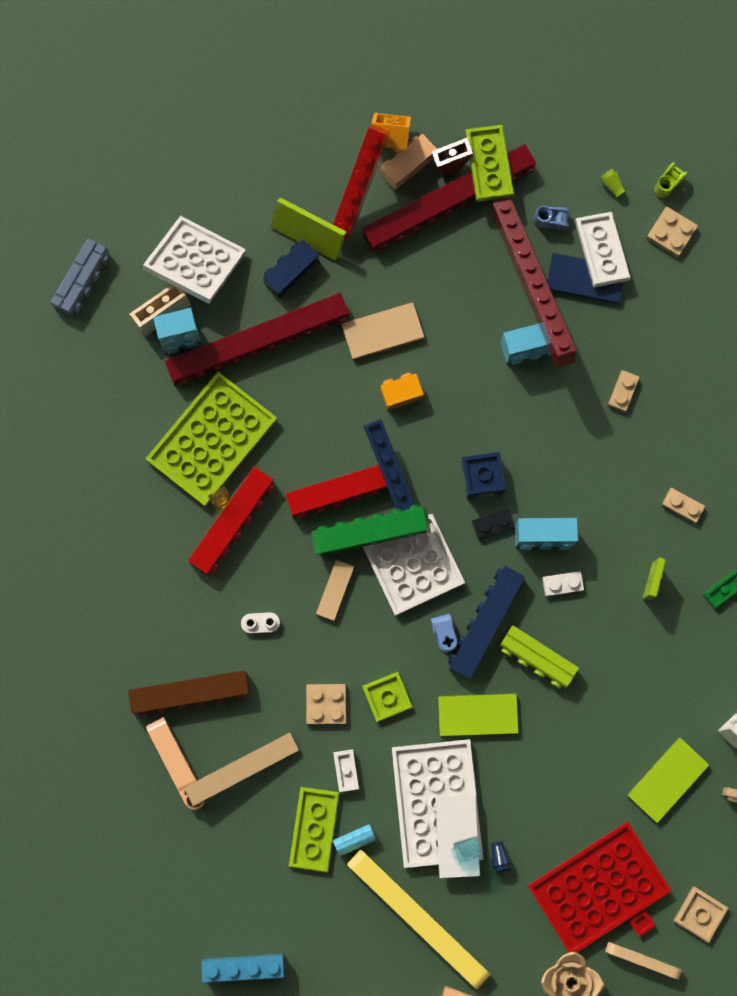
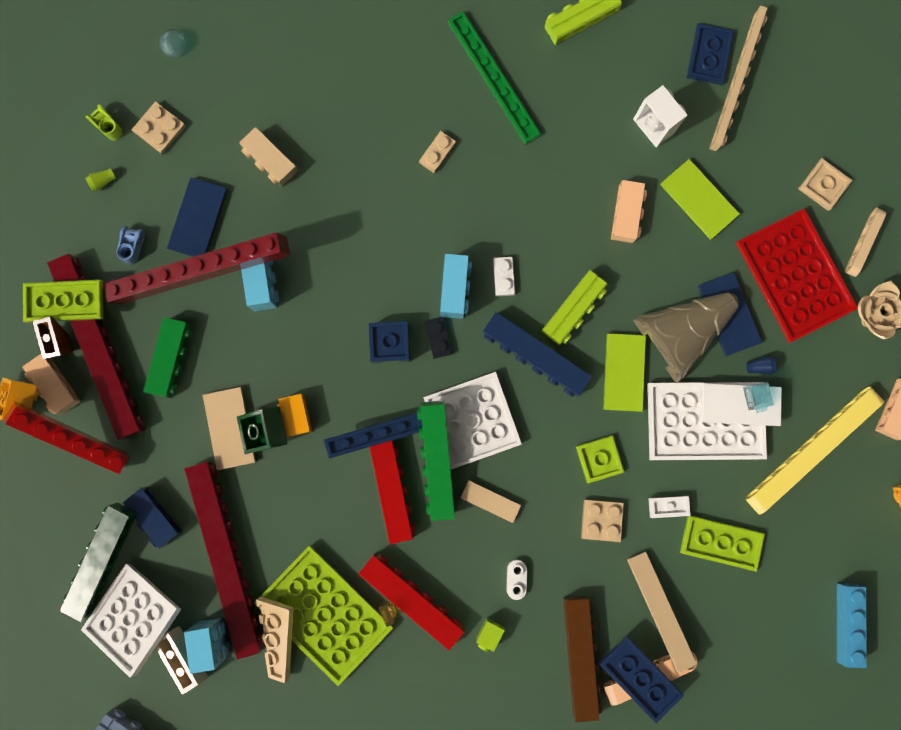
camera: 85 degrees left, 5 degrees up
lime tile [270,197,346,261] -> none
medium azure axle [333,825,376,856] -> none
medium blue piece [430,614,457,653] -> none
white tile [575,212,631,288] -> none
tan plate [607,370,639,412] -> none
red tile [628,909,656,937] -> none
lime tile [643,557,666,601] -> none
none -> brick [60,502,138,622]
none -> green brick [143,317,192,398]
none -> dark green brick [237,406,288,454]
none -> tan brick [239,127,298,187]
none -> tan wing [256,597,294,683]
none -> lime brick [476,618,505,652]
none -> dark blue tile [599,635,684,723]
none -> light nougat brick [611,180,647,243]
none -> dark tan cone [633,292,739,383]
none -> dark blue tile [697,273,762,357]

